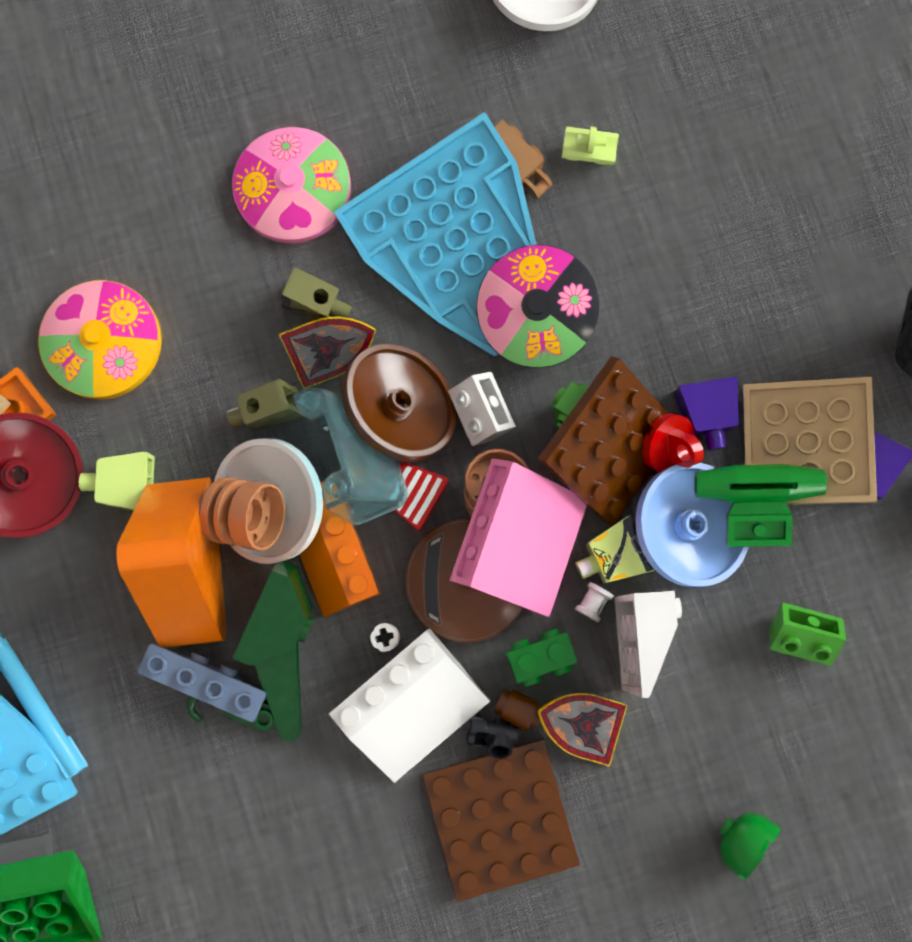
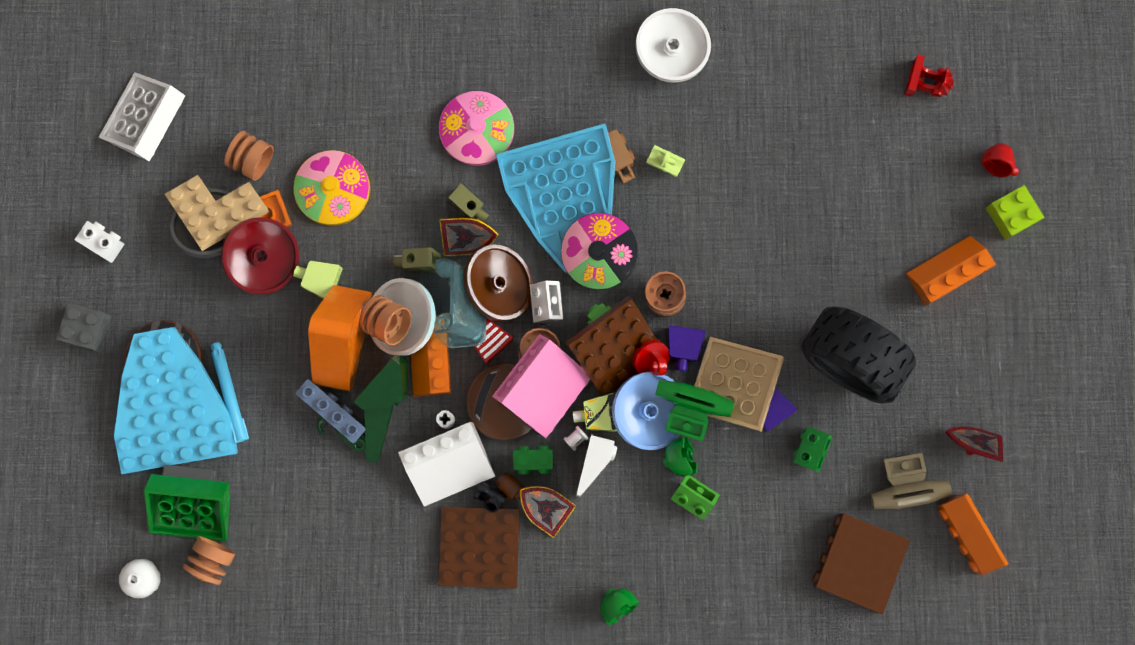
camera: 20 degrees right, 0 degrees up
none -> nougat wheel [645,271,686,317]
none -> green cylinder [663,437,698,476]

